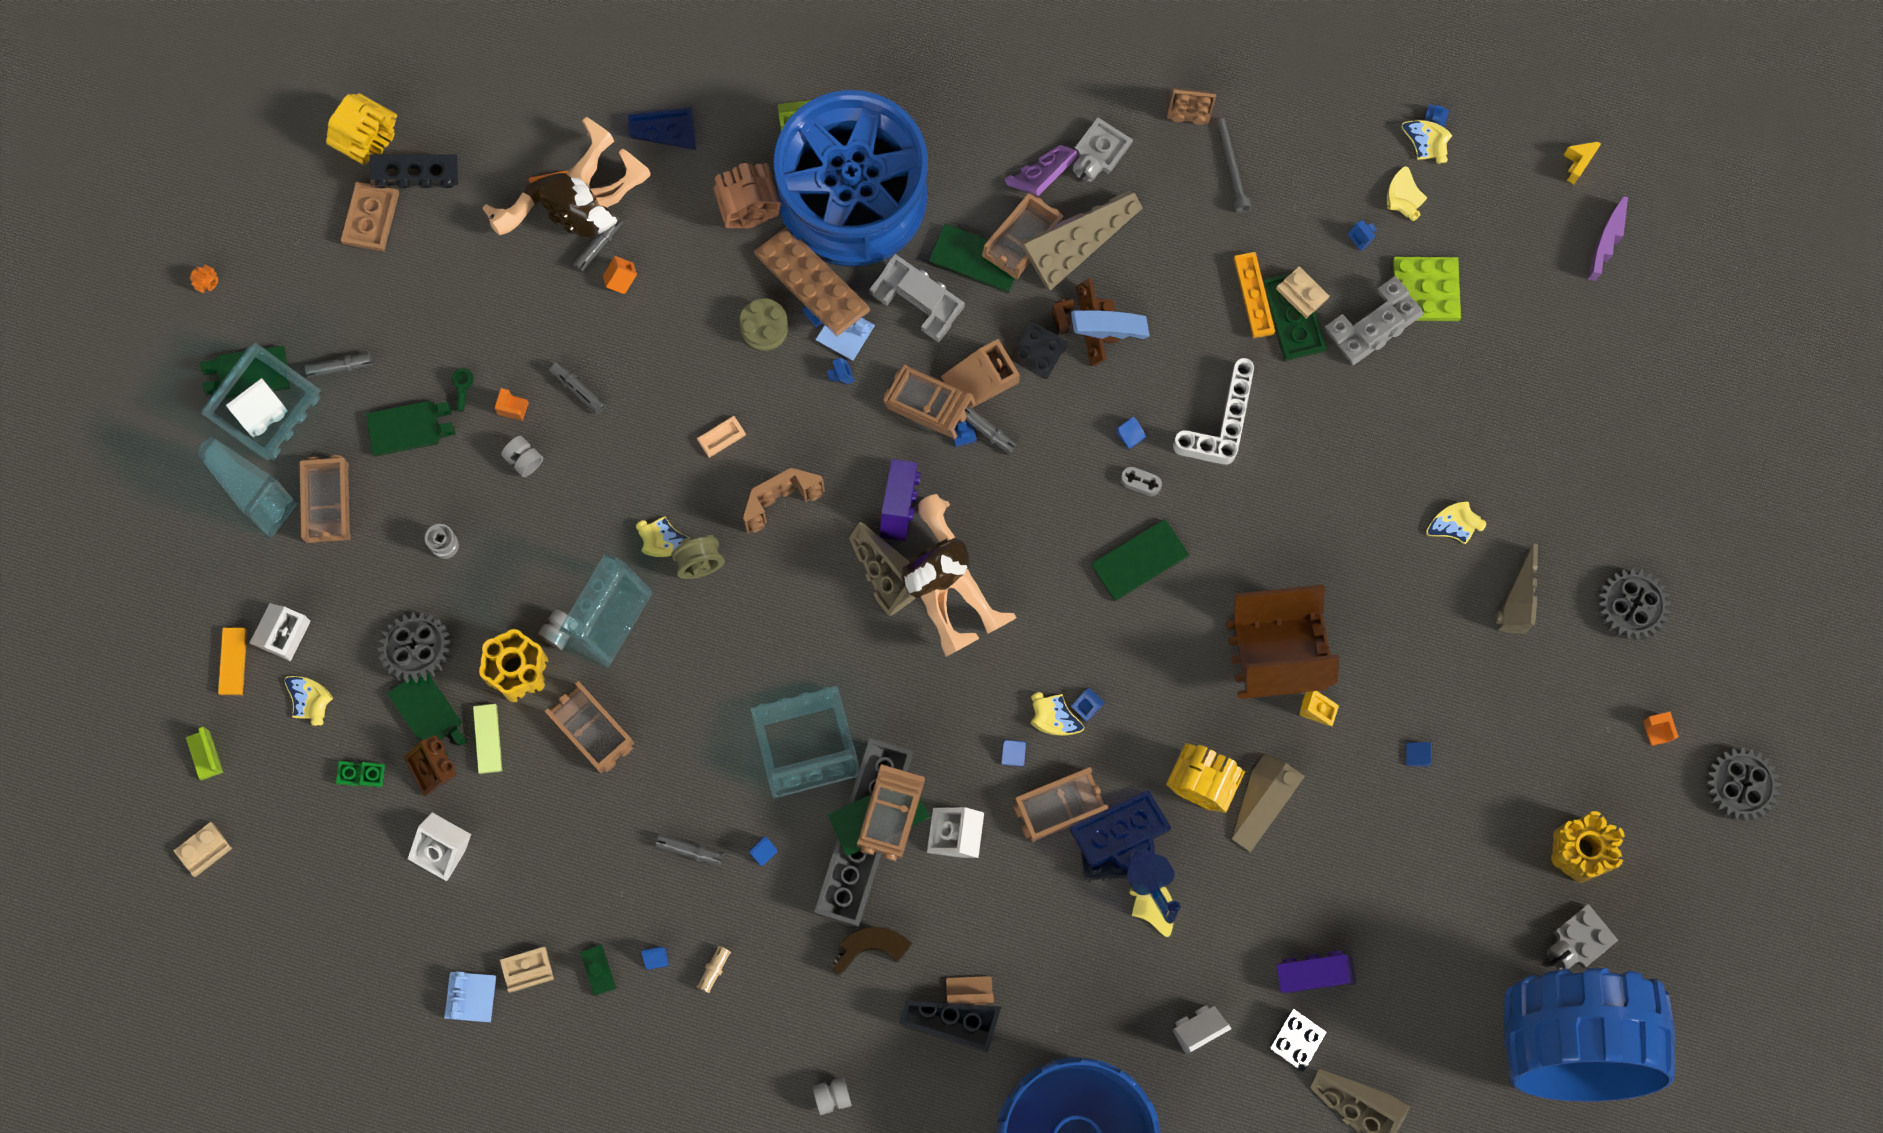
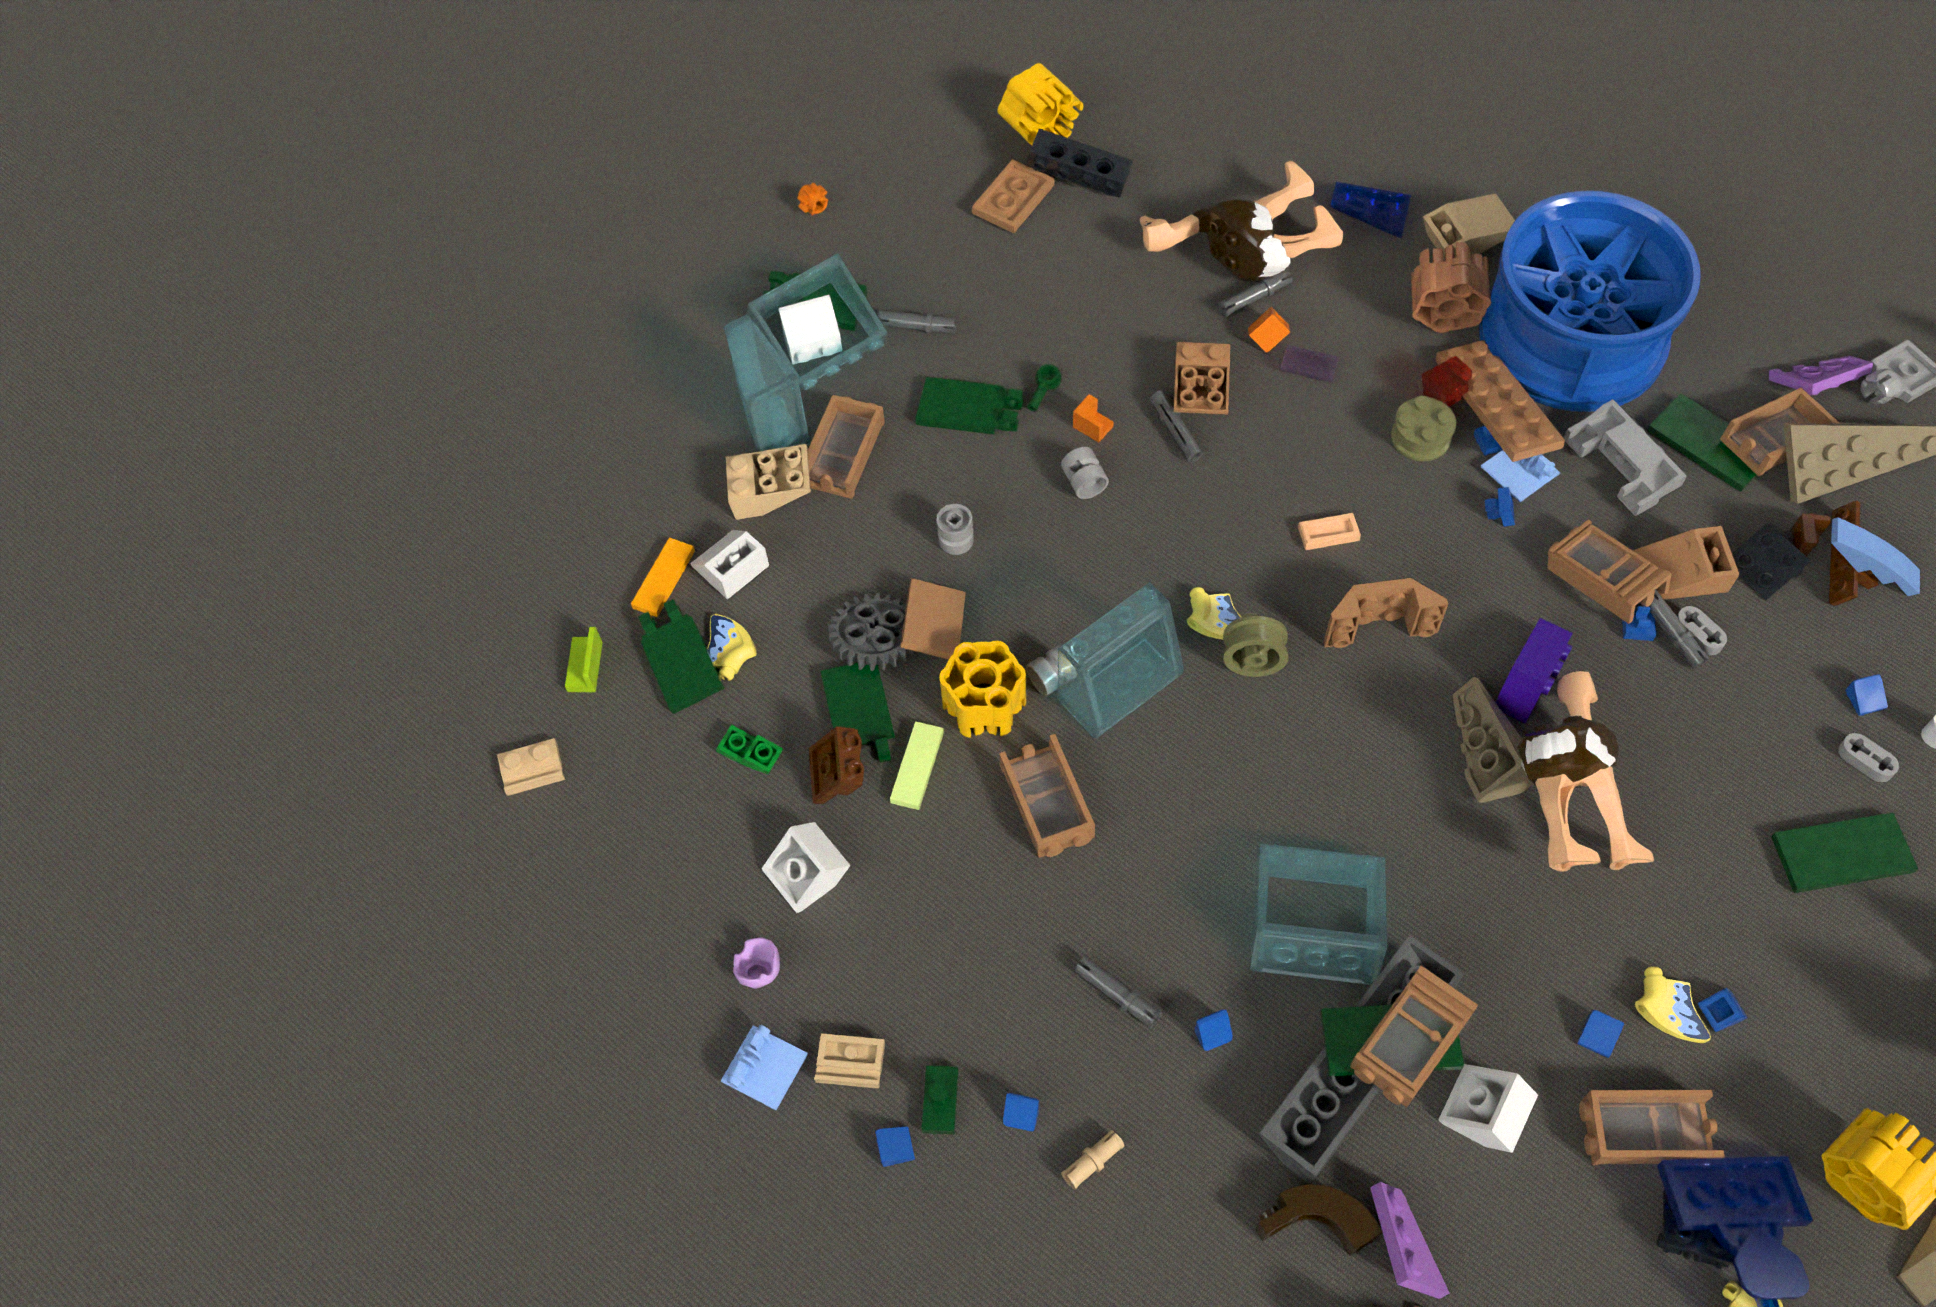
camera: 30 degrees right, 15 degrees down
none -> dark green tile [638,599,725,714]
none -> tan slope [726,444,811,520]
none -> lavender hair [733,937,780,989]
none -> blue slope [875,1127,915,1167]
none -> medium nougat tile [900,578,966,659]
none -> medium nougat slope [1174,342,1230,415]
none -> clear purple plate [1280,345,1339,383]
none -> medium lavender wing [1370,1182,1450,1299]
none -> clear red brick [1421,356,1472,407]
none -> tan slope [1423,193,1515,260]
none -> light grey beam [1677,606,1727,655]

